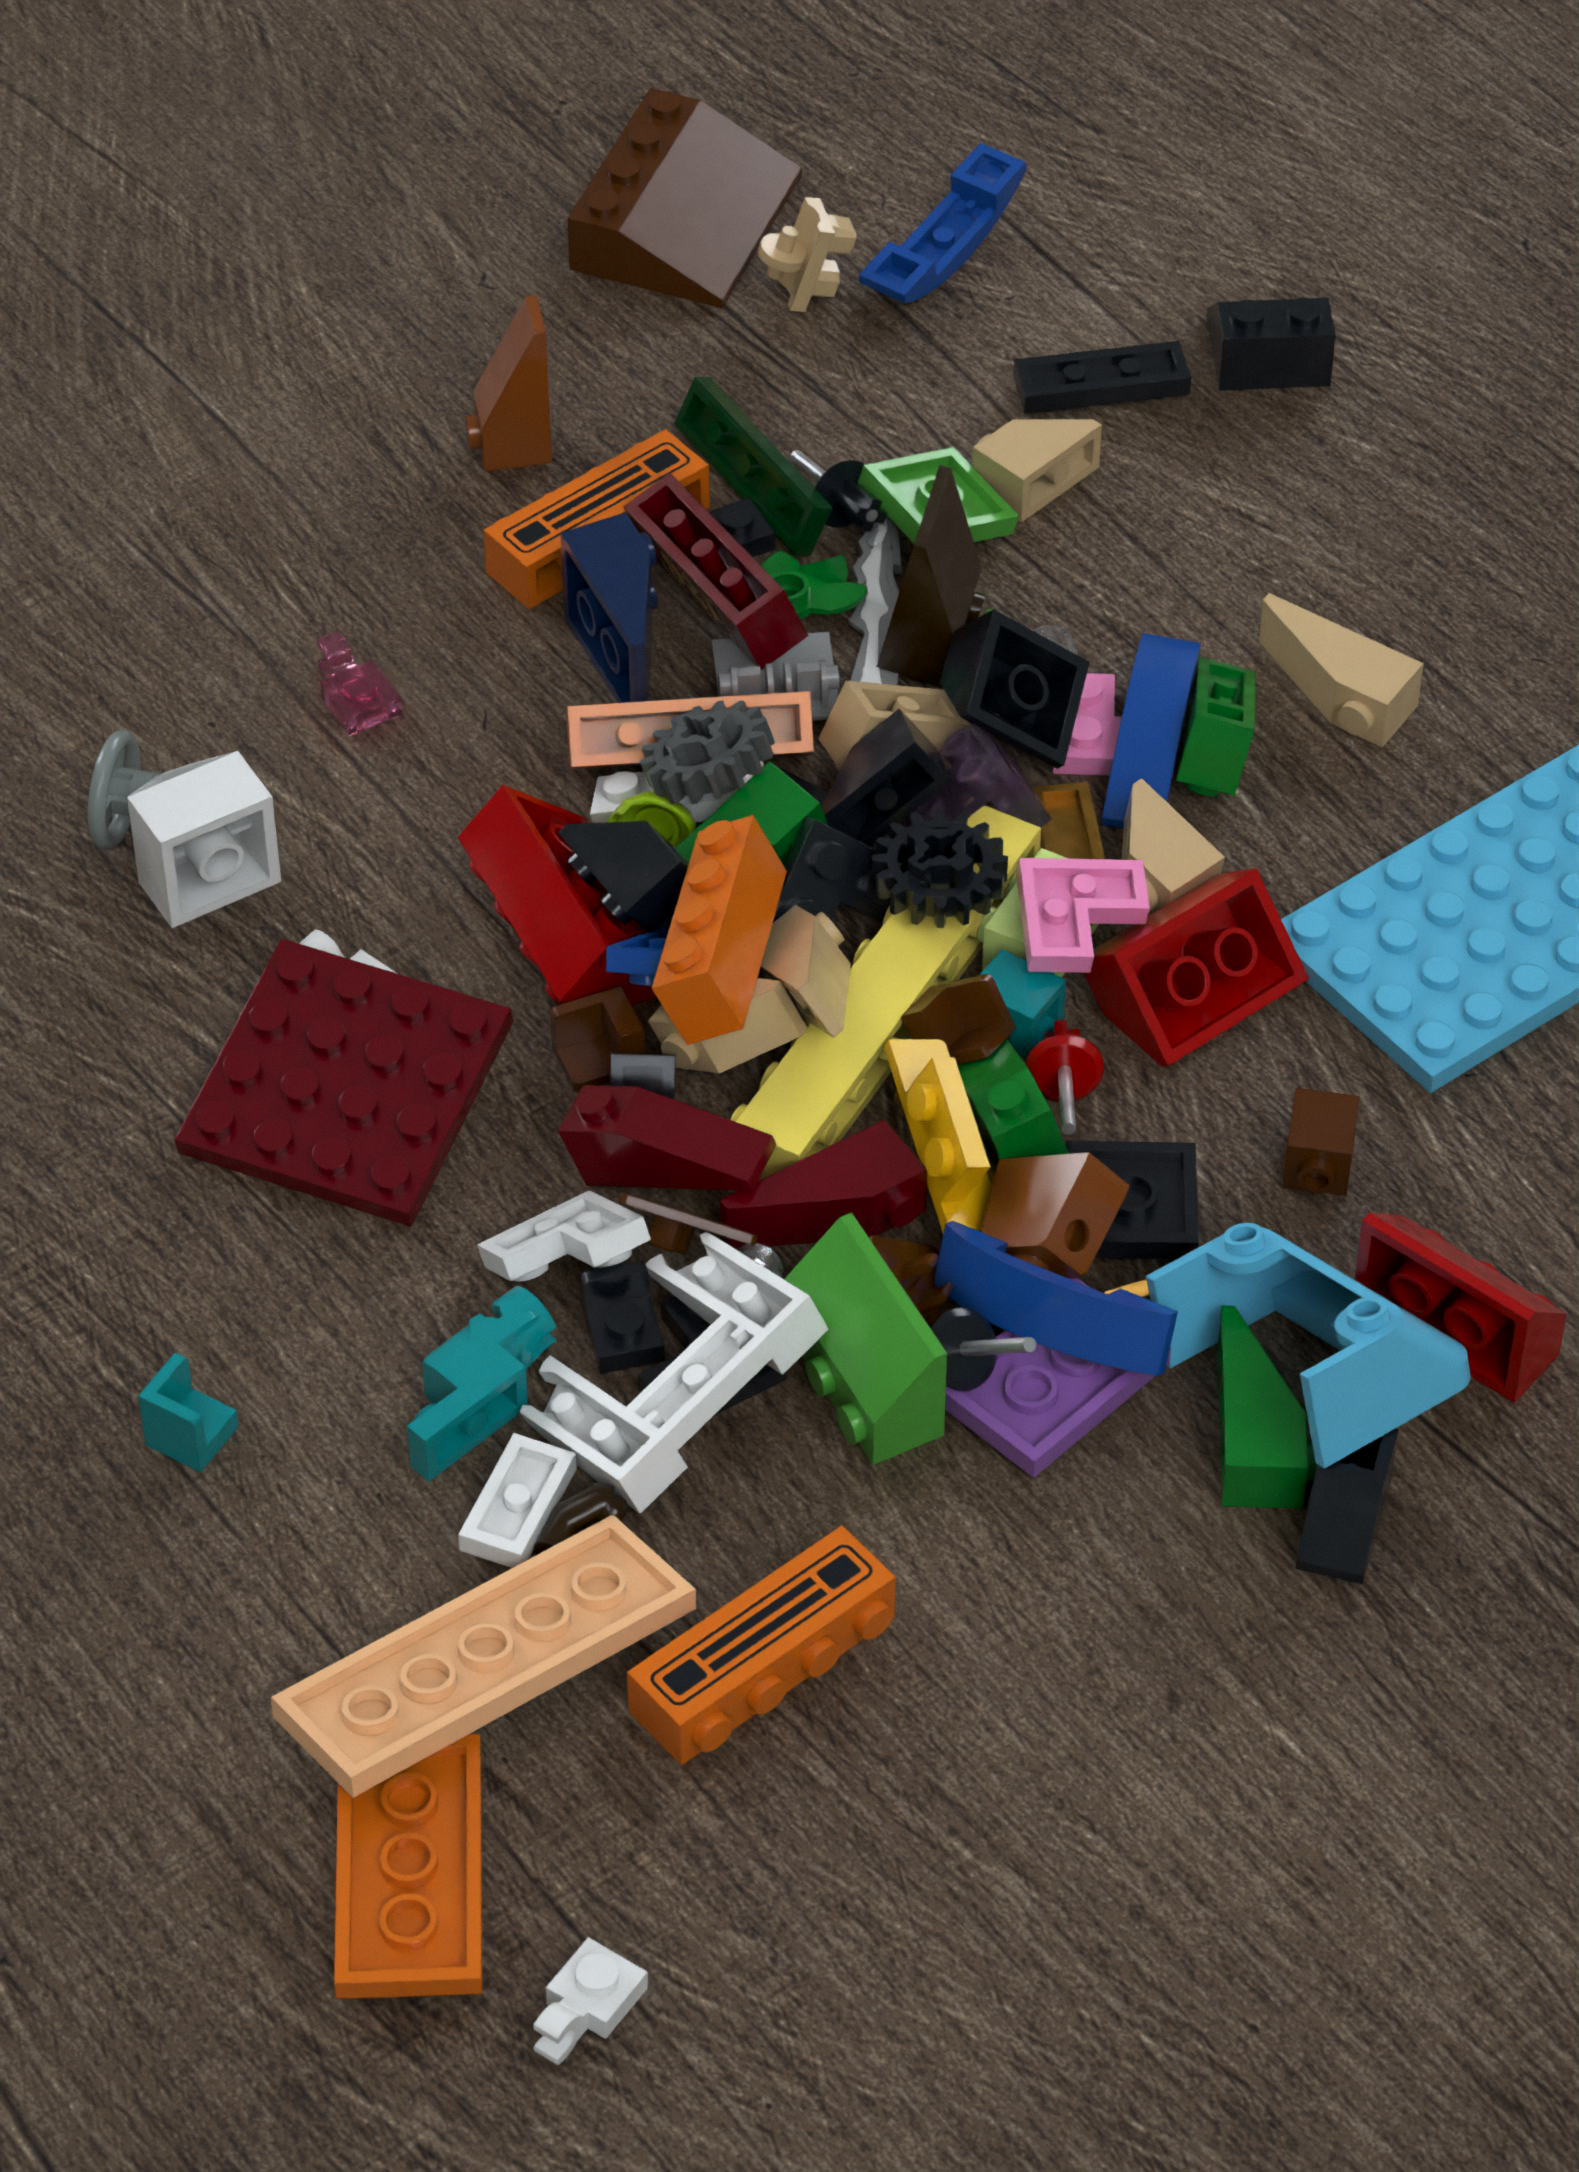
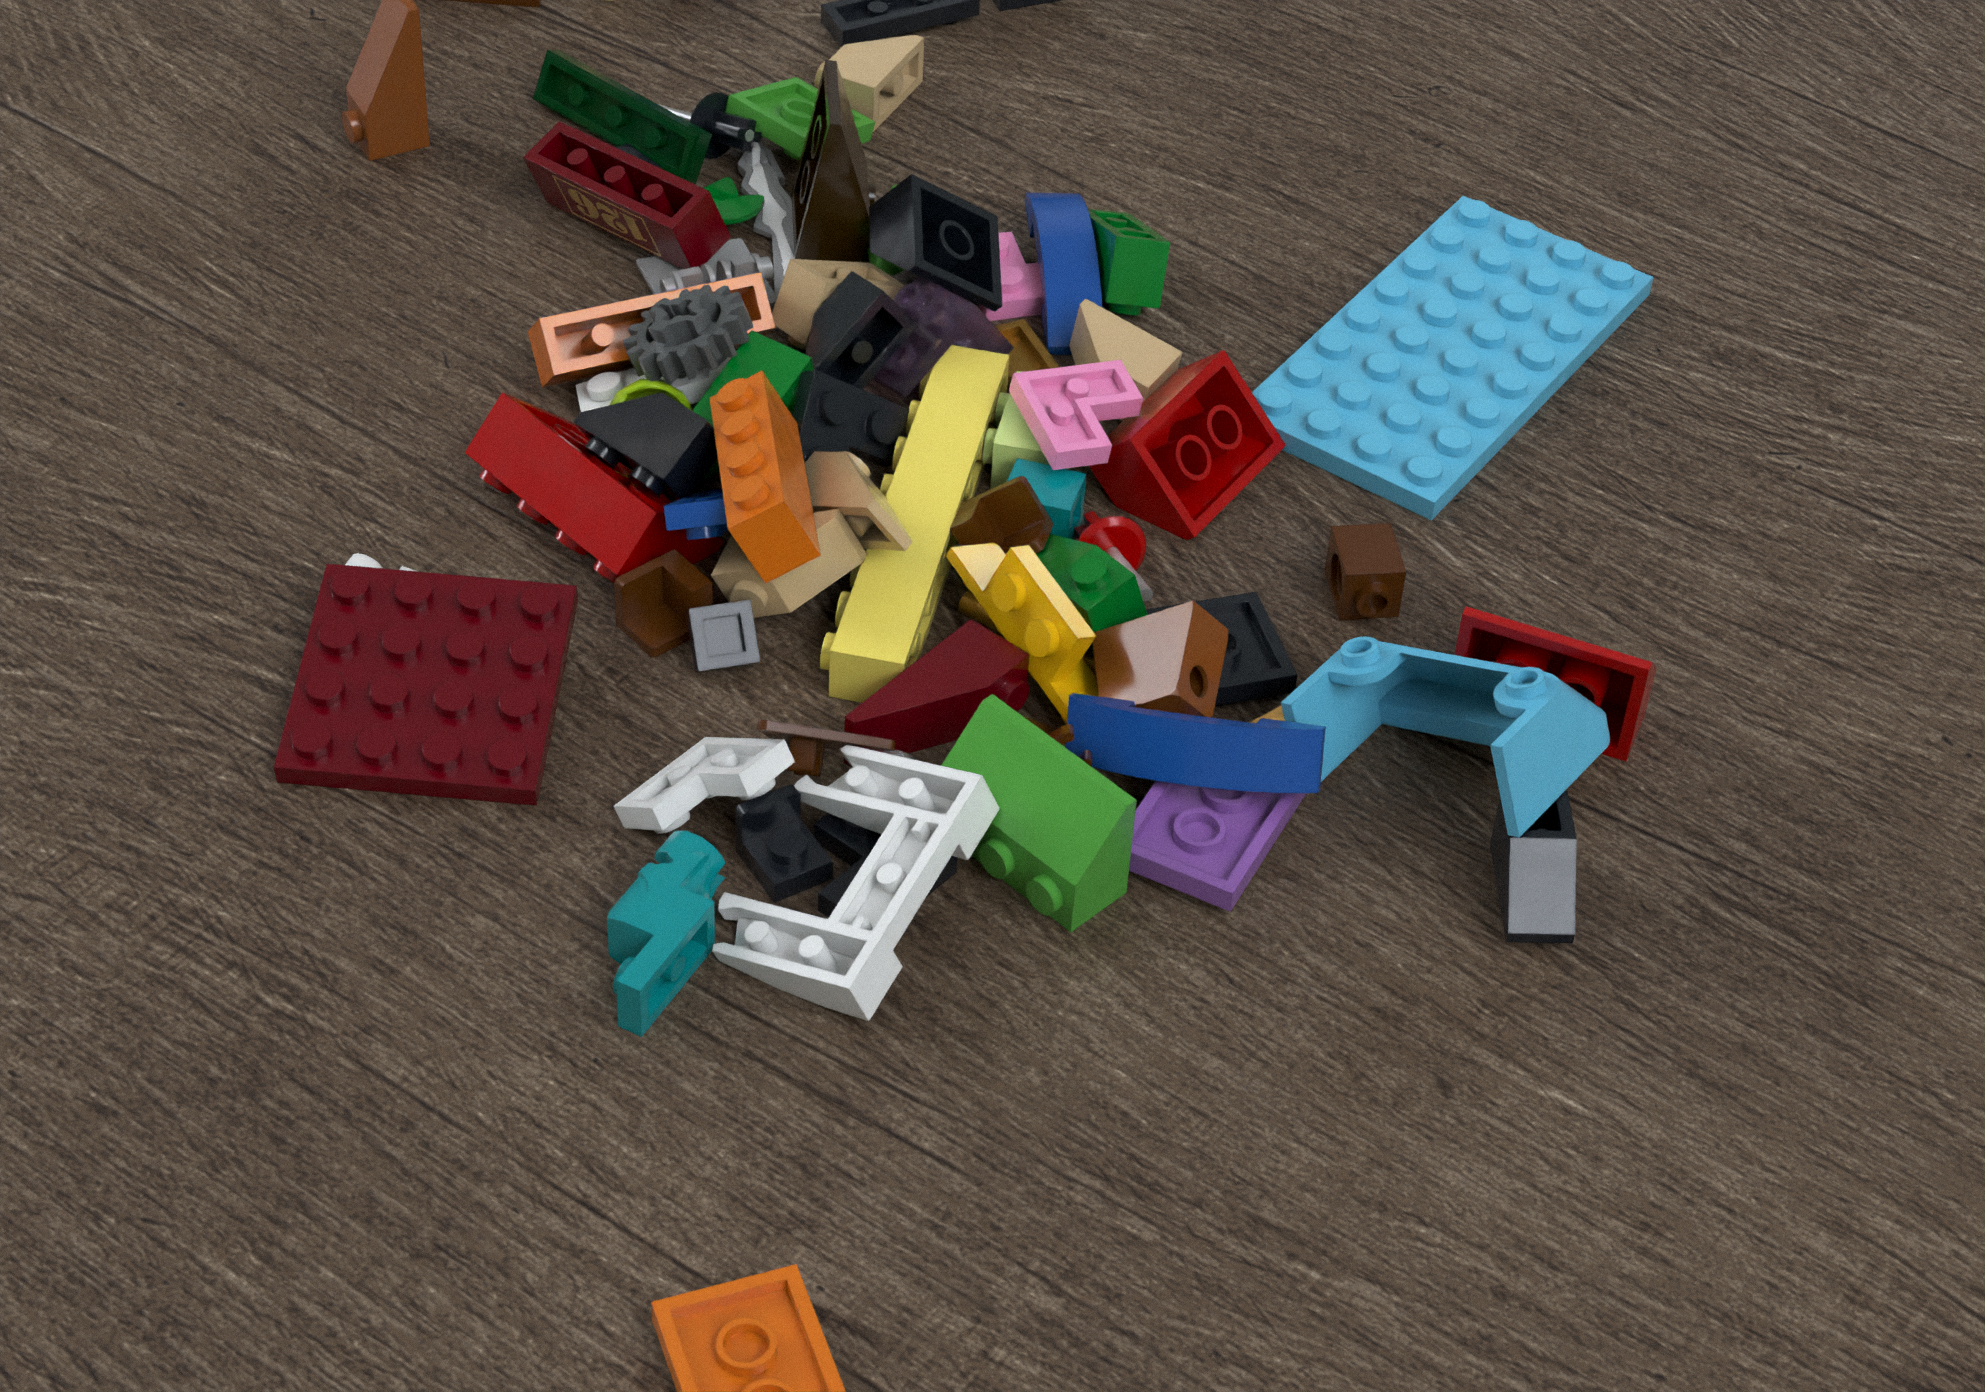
camera: 20 degrees left, 5 degrees down
white piece [88,729,281,928] -> none
teal panel [138,1353,239,1473] -> none
light nougat plate [271,1515,696,1798] -> none
clear pink plate [316,631,402,736] -> none
white plate [458,1433,577,1568] -> none
orange brick [484,429,710,609] -> none
dark brown arm [533,1483,628,1555] -> none
dark red slope [558,1085,777,1191] -> none
dark blue slope [560,512,658,703] -> none
orange brick [627,1525,896,1766] -> none
black gear [872,809,1008,928] -> none
black piece [931,1307,1036,1391] -> none
green slope [1217,1305,1317,1509] -> none
tan slope [1259,593,1423,747] -> none

